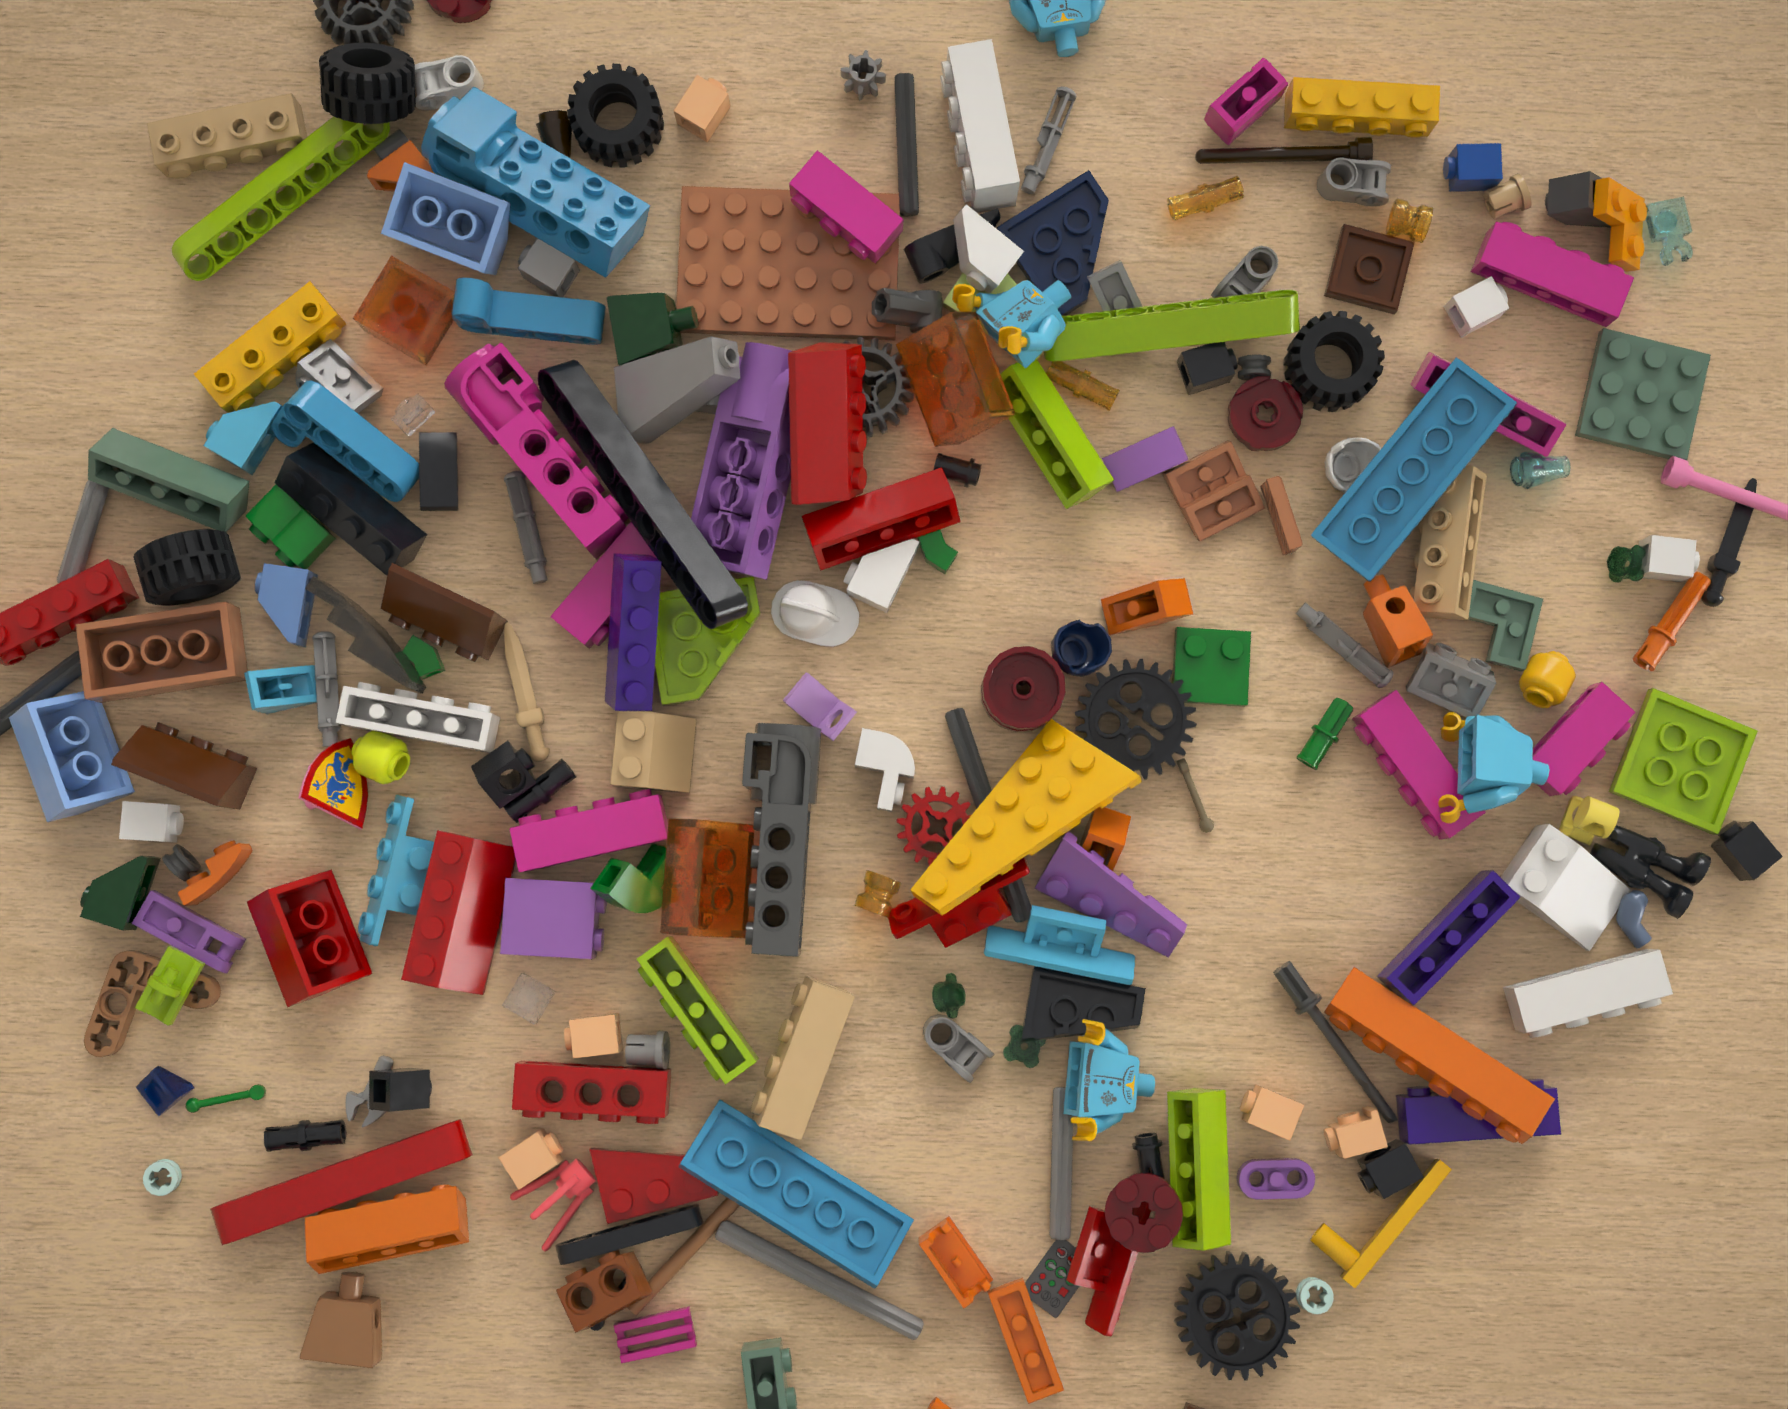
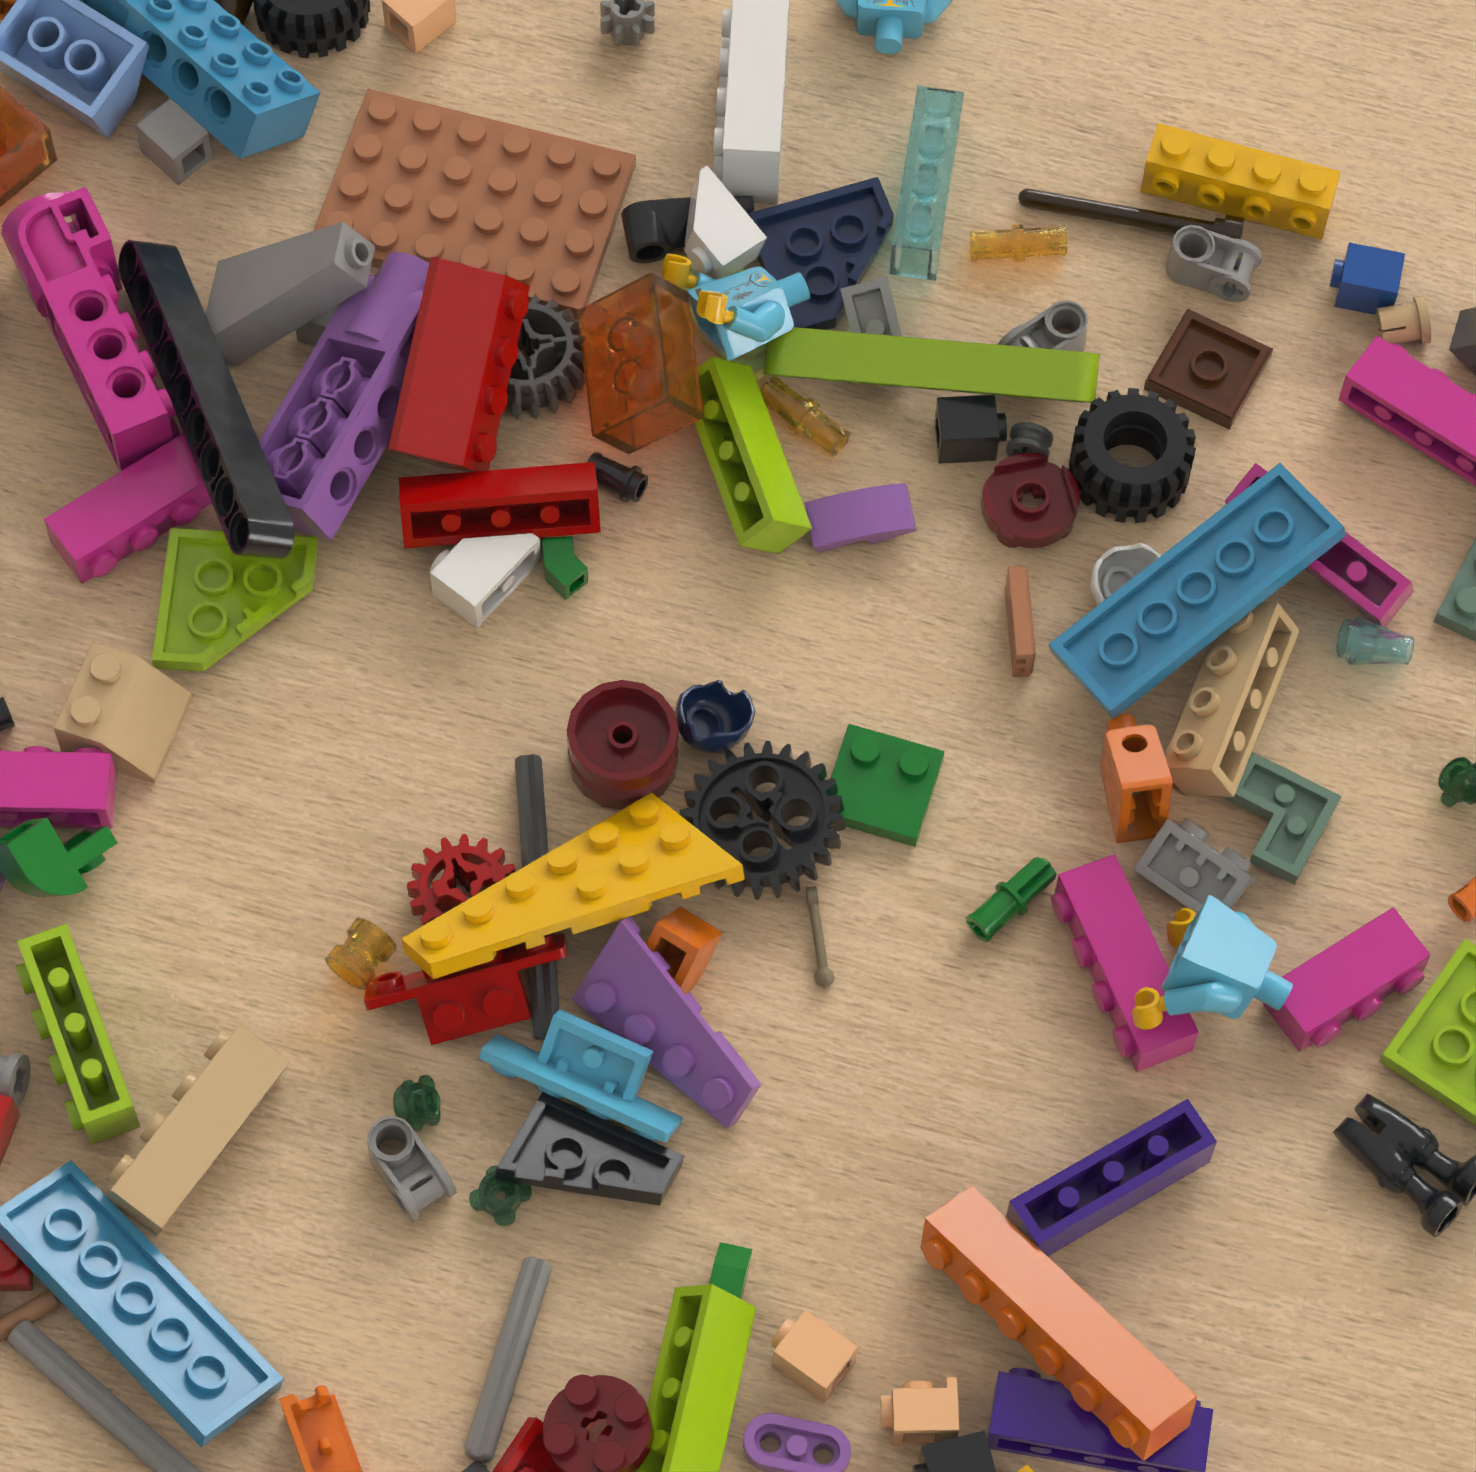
camera: 15 degrees right, 20 degrees down
dark azure beam [452,278,606,345] -> none
light grey piece [504,471,547,584] -> none
dark purple brick [605,554,662,711] -> none
dark green torso [607,293,699,365] -> none
clear orange brick [660,818,755,938] -> none
dark grey brick [742,723,821,957] -> none
white piece [771,580,859,647] -> none
lavender bracket [783,672,857,741] -> none
dark pink brick [789,150,904,264] -> none
white brick [855,728,915,812] -> none
dark grey piece [872,288,943,335] -> none
dark grey axle [894,73,919,217] -> none
light grey piece [1021,87,1077,194] -> none
medium azure torso [1063,1019,1155,1141] -> none
orange slope [1101,578,1193,635] -> none
black pin [1132,1133,1165,1179] -> none
nougat slope [1162,440,1265,541] -> none
dark pink brick [1204,58,1288,146] -> none
dark grey piece [1273,961,1397,1123] -> none
light grey piece [1296,602,1393,688] -> none
clear yellow wheel [1386,198,1433,243] -> none
white brick [1443,276,1509,338] -> none
white slope [1501,824,1631,951] -> none
white brick [1503,949,1673,1038] -> none
yellow head [1519,651,1576,708] -> none
light yellow leg [1559,796,1620,846] -> none
sand blue arm [1616,890,1652,949] -> none
none -> green piece [709,1242,752,1299]
none -> clear light blue brick [889,86,964,281]

